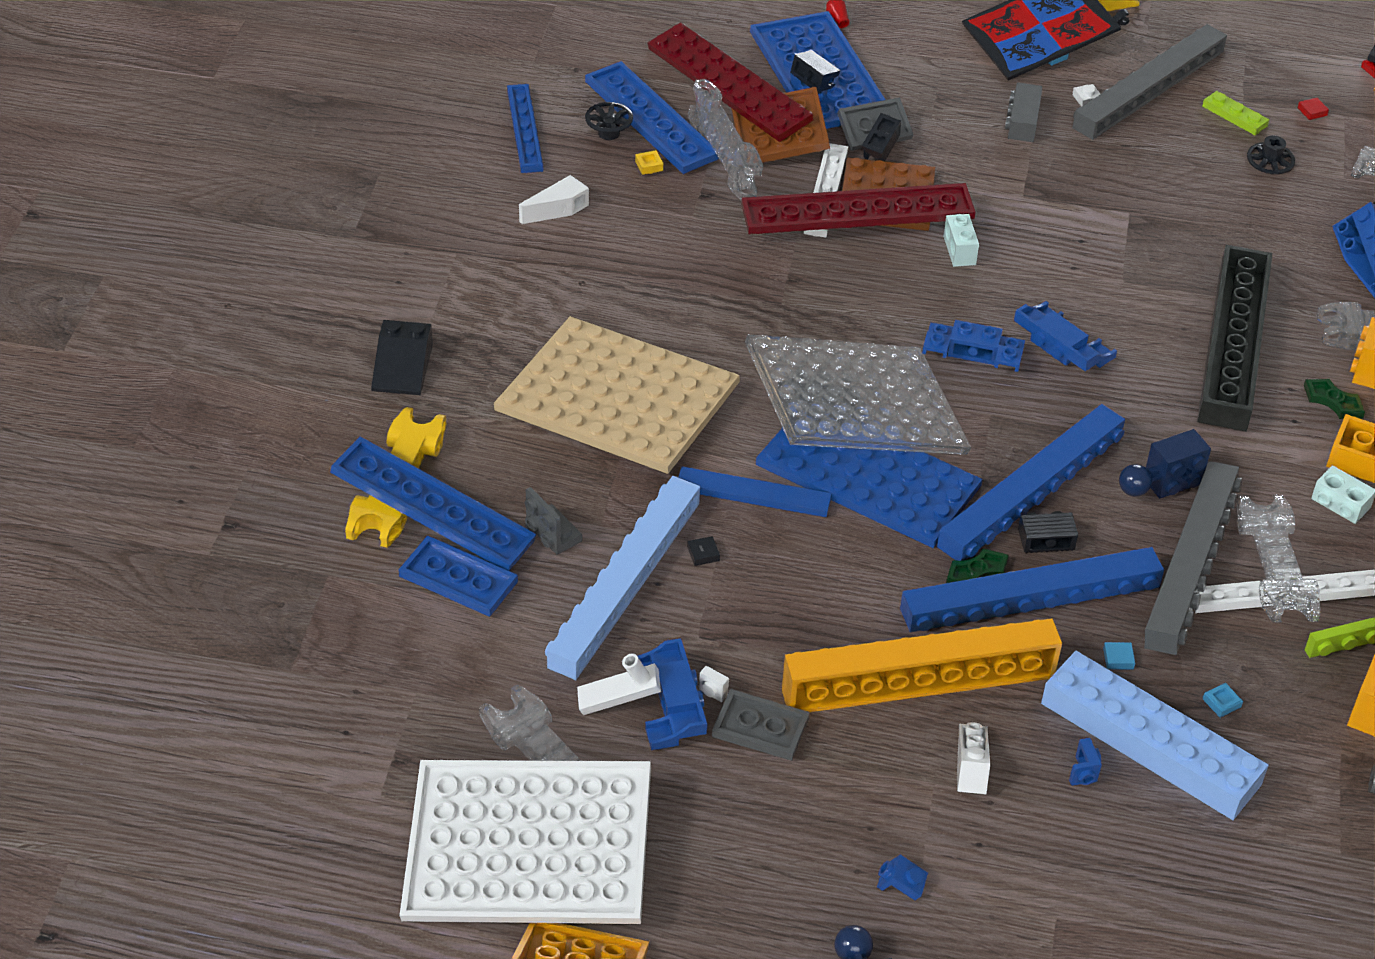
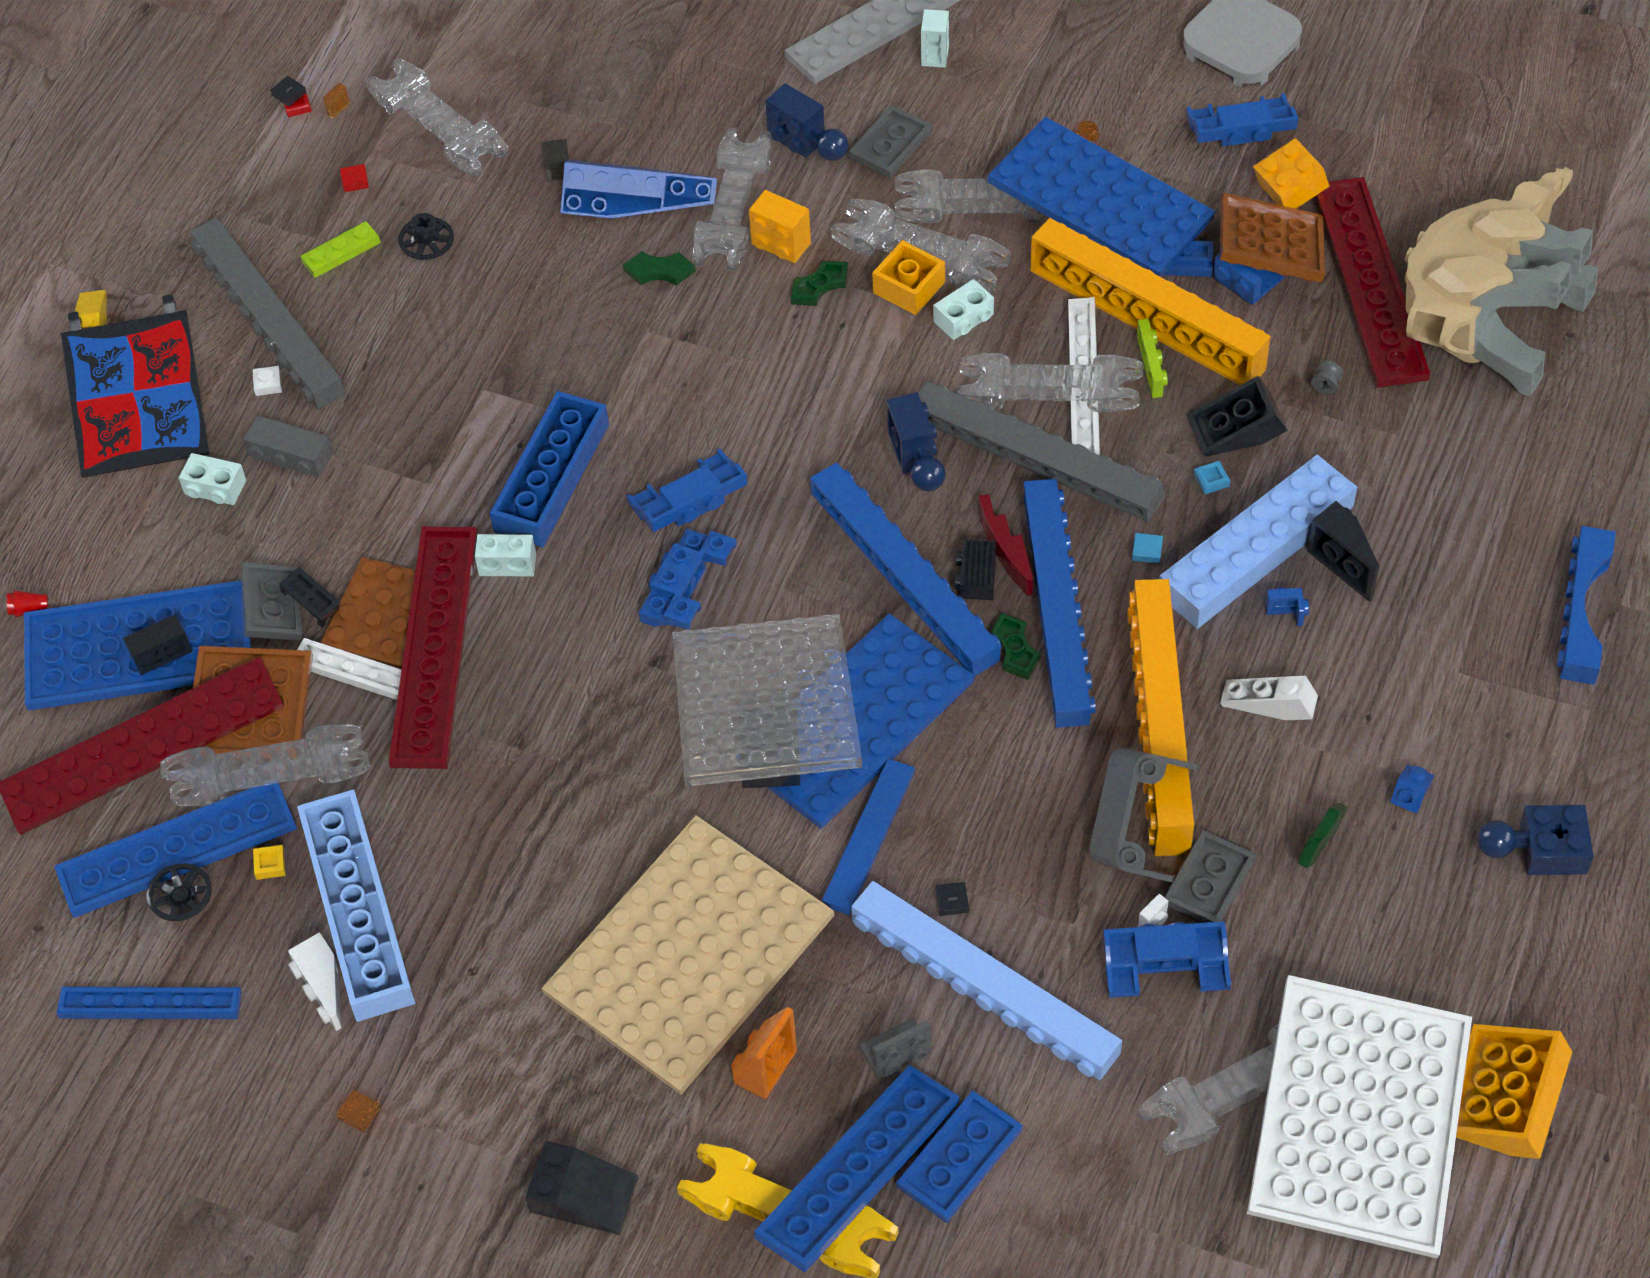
camera: 75 degrees left, 10 degrees up
white piece [577,654,661,715] -> none
pearl dark grey brick [1197,245,1273,432] -> none
none -> light aqua brick [179,453,246,505]
none -> light blue brick [297,789,415,1022]
none -> clear orange tile [336,1090,381,1133]
none -> blue brick [490,391,609,548]
none -> dark green tile [623,251,696,286]
none -> orange slope [731,1007,797,1100]
none -> dark red slope [978,494,1033,596]
none -> dark grey windscreen [1090,748,1201,882]
none -> black slope [1187,376,1288,457]
none -> dark green tile [1298,803,1348,868]
none -> black slope [1307,501,1380,602]

